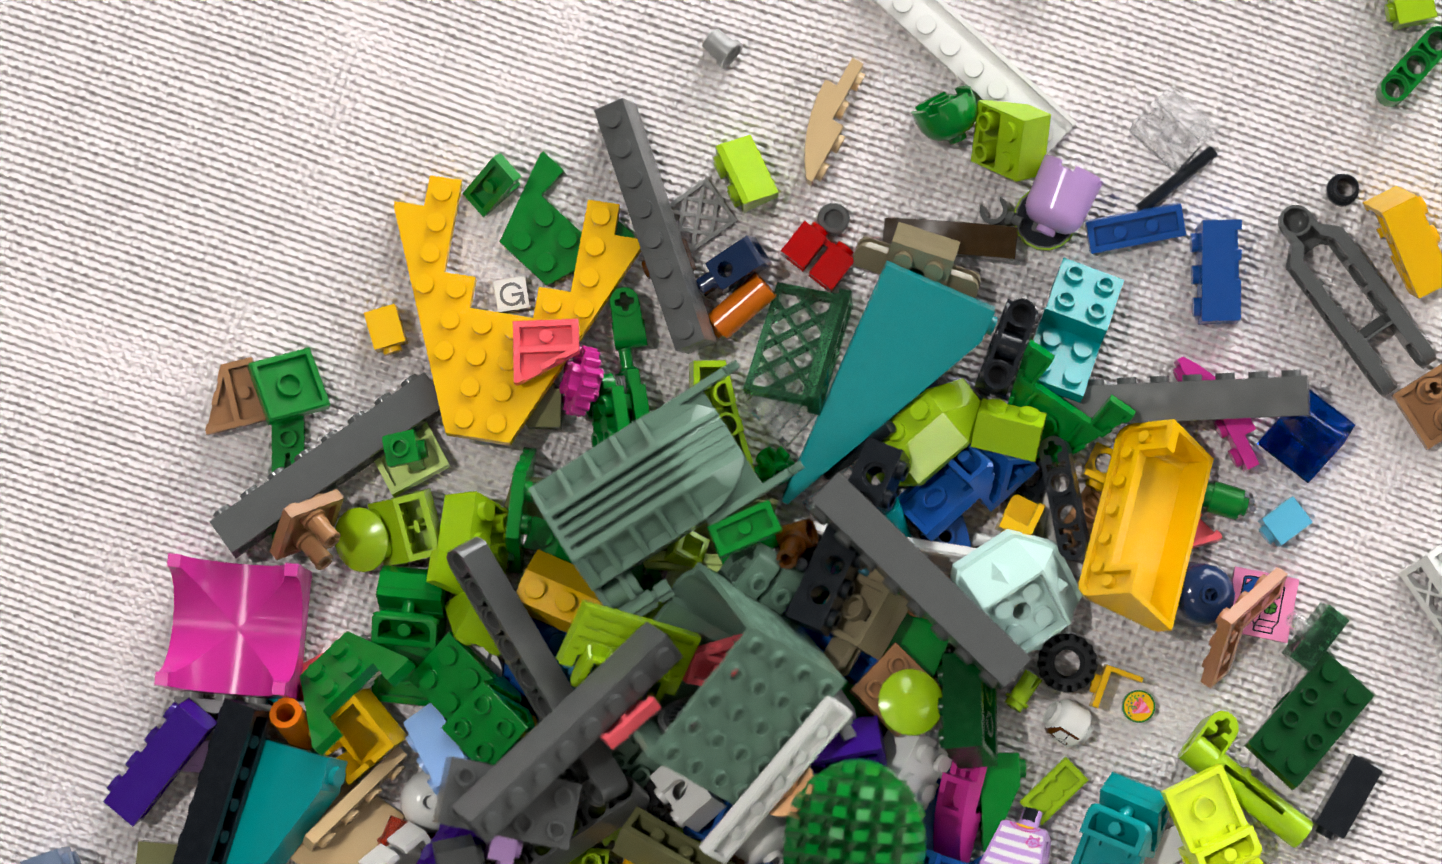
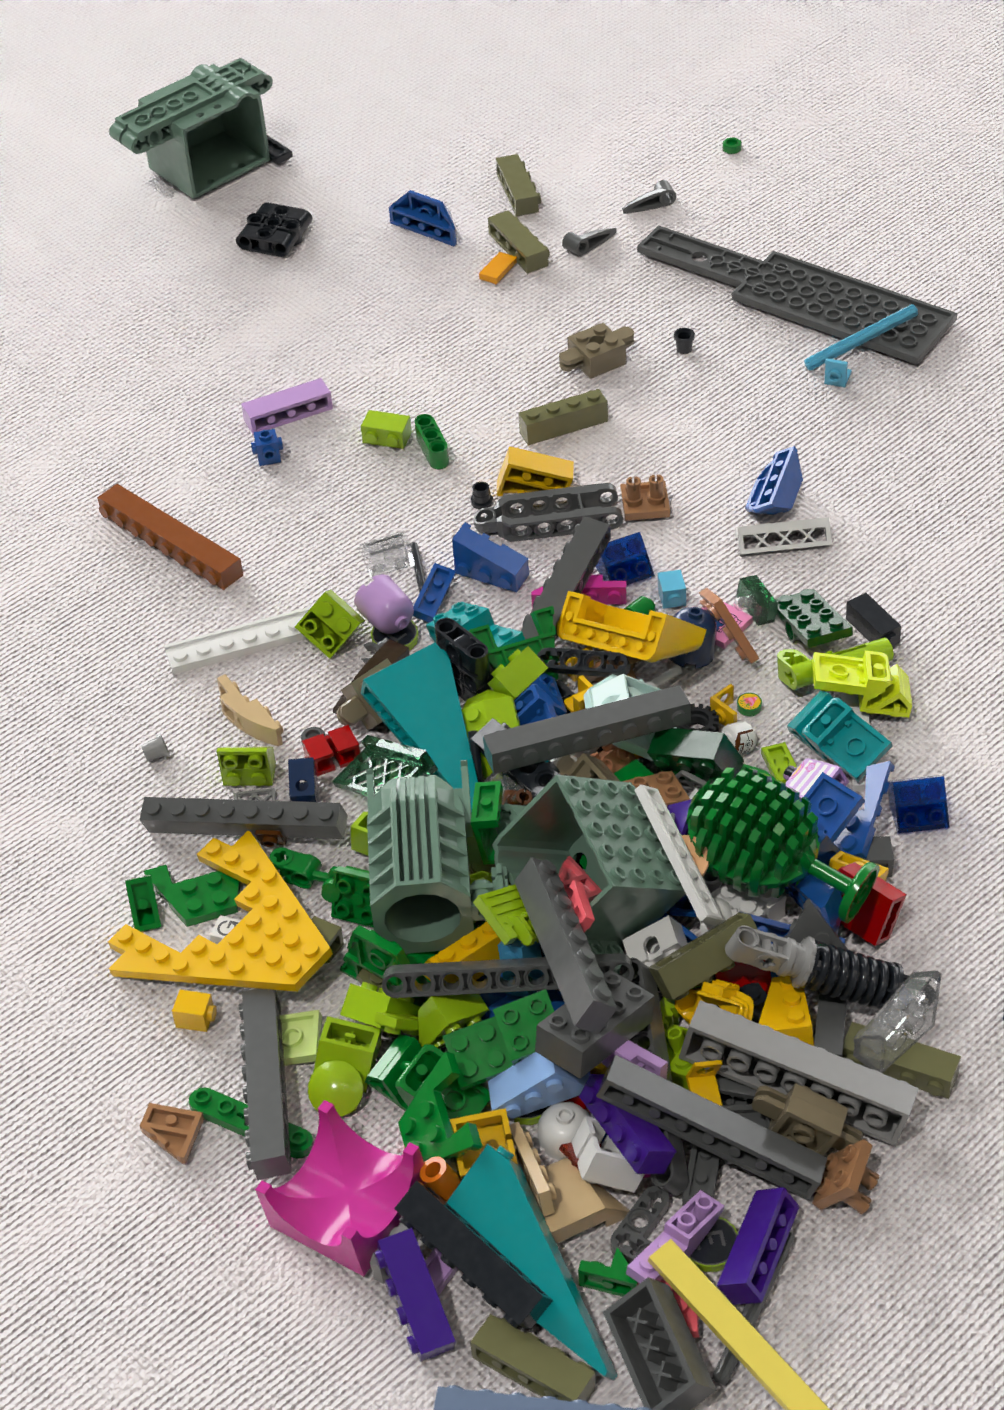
camera: 65 degrees left, 40 degrees down
green tile [247,347,331,425] -> none
medium nougat plate [270,489,344,570] -> none
green bracket [382,429,429,471] -> none
coral wing [513,319,580,385] -> none
dark pink gear [559,345,604,417] -> none
orange brick [708,272,777,339] -> none
lime dish [878,669,943,735] -> none
green cylinder [911,85,977,145] -> none

